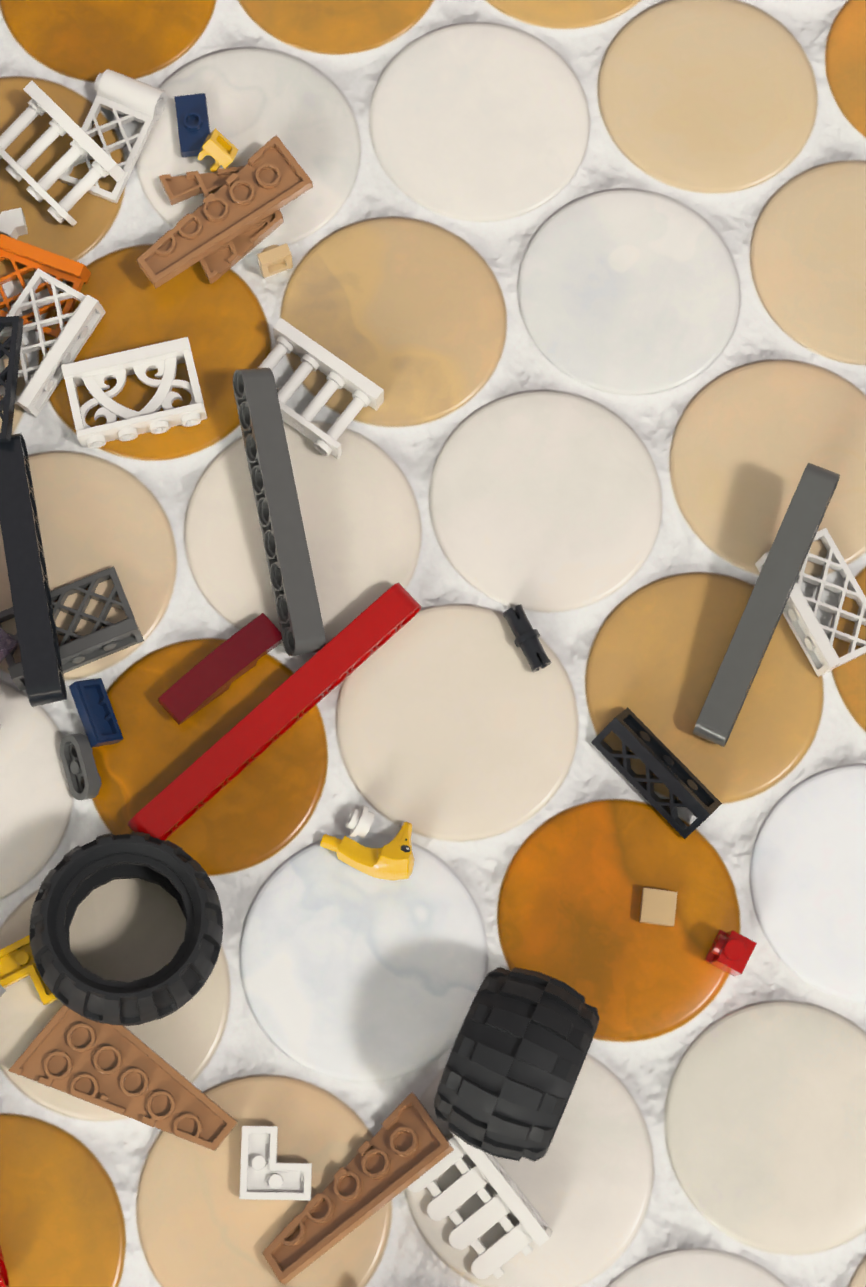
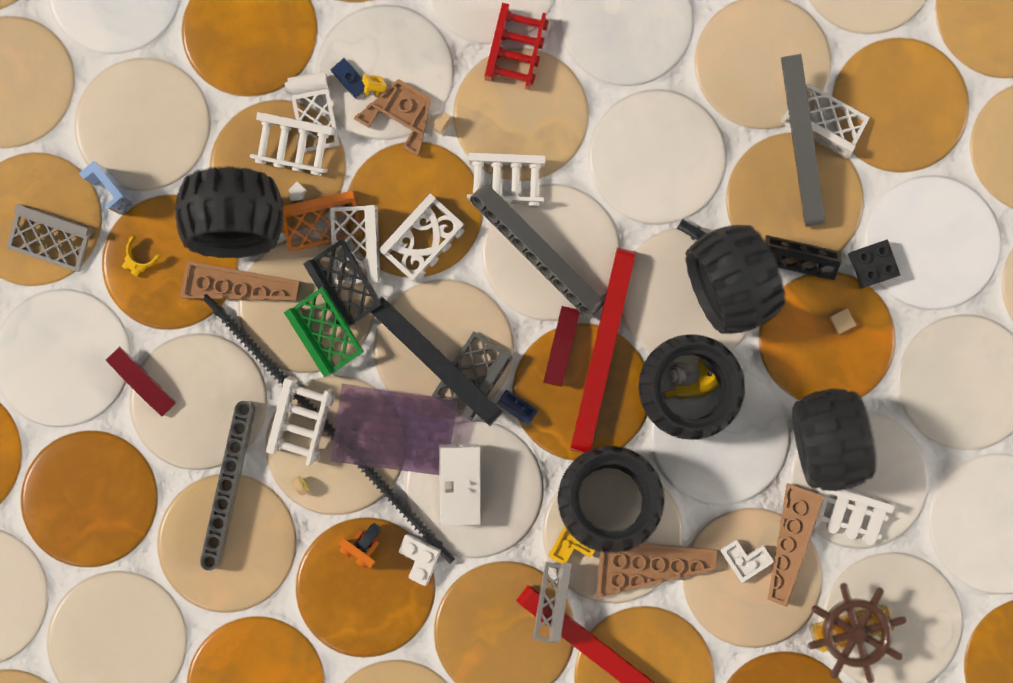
camera: 25 degrees left, 10 degrees up
dark grey plate [60,733,101,800] -> none
medium nougat wing [136,135,313,288] -> none
red brick [704,930,757,977] -> none
none -> red fence [484,2,549,90]
none -> black tyre [639,334,745,440]
none -> black tyre [685,225,785,334]
none -> black brick [848,239,901,289]

